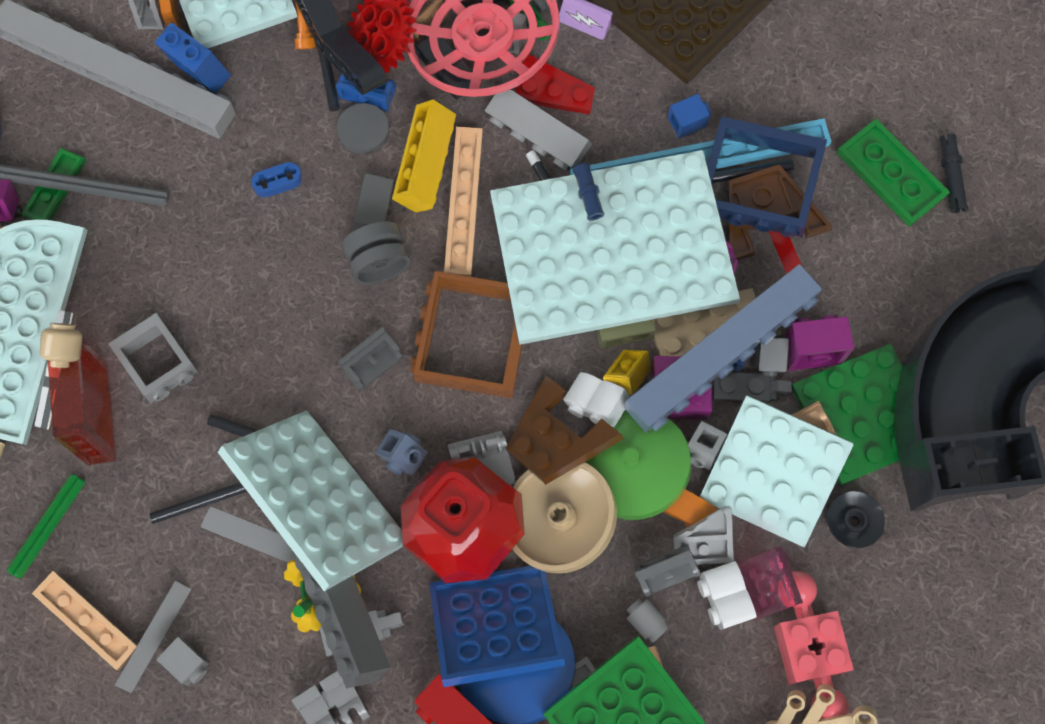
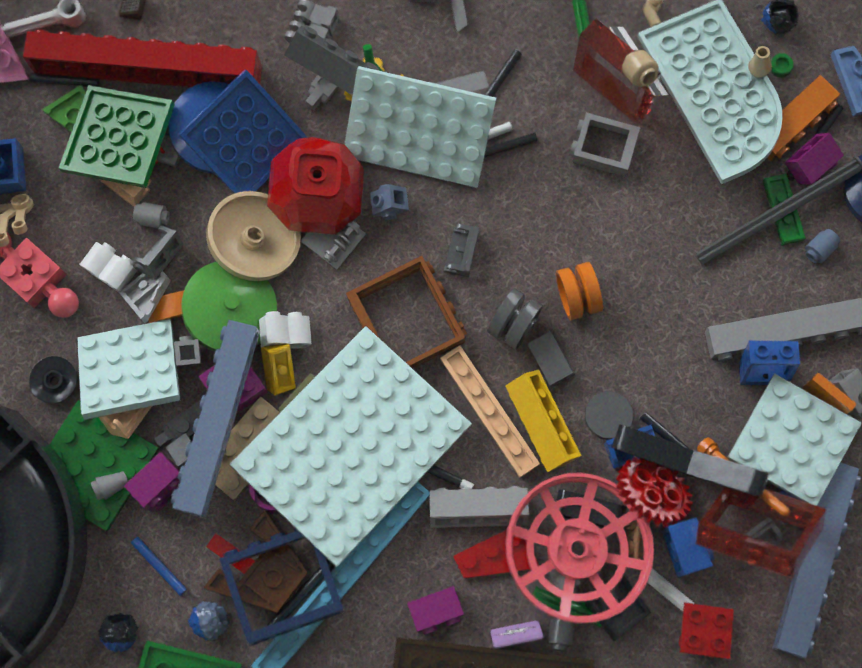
camera: 150 degrees right, 5 degrees up
blue beam [251,162,302,198] -> none
reddish brown wing [506,375,624,485] -> none
dark blue pin [573,163,605,221] -> none
blue brick [667,94,711,139] -> none
clear pink plate [737,546,803,621] -> none
none -> light grey cone [91,471,128,500]
none -> black piece [98,613,138,652]
none -> blue bar [131,537,187,596]
none -> sand blue piece [188,601,229,640]
none -> magenta brick [407,586,464,635]
none -> orange wheel [555,262,603,320]
none -> sand blue brick [805,229,840,263]

